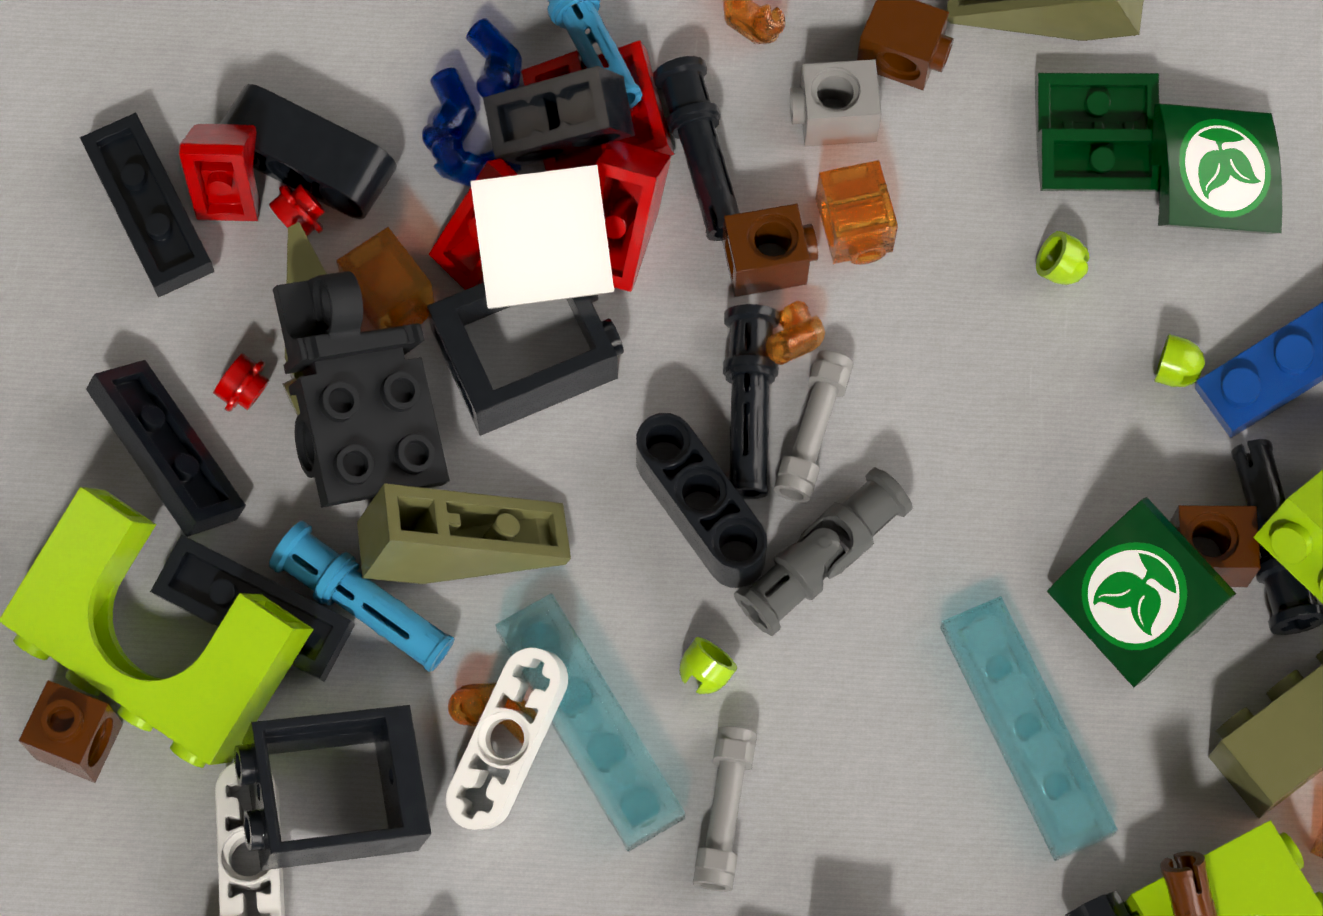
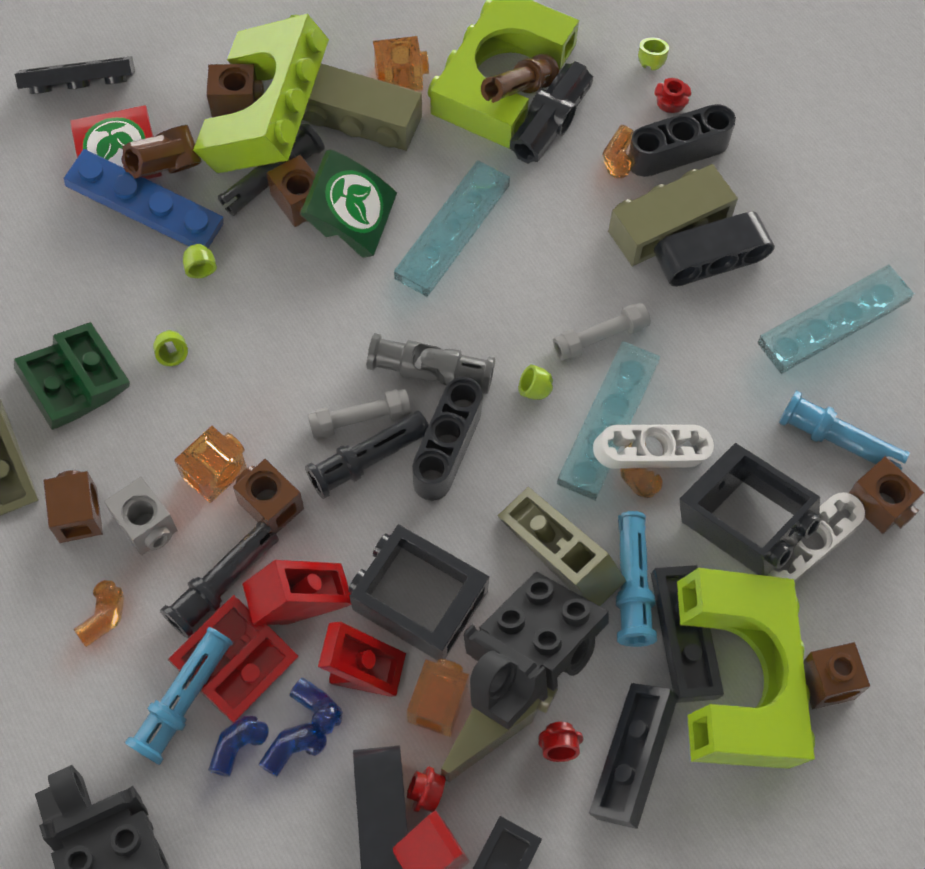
camera: 125 degrees left, 5 degrees down
white tile [470,165,614,309] -> none
black brick [483,66,635,166] -> none
clear orange arm [766,300,826,365] -> none
slope [1151,103,1283,234] -> none

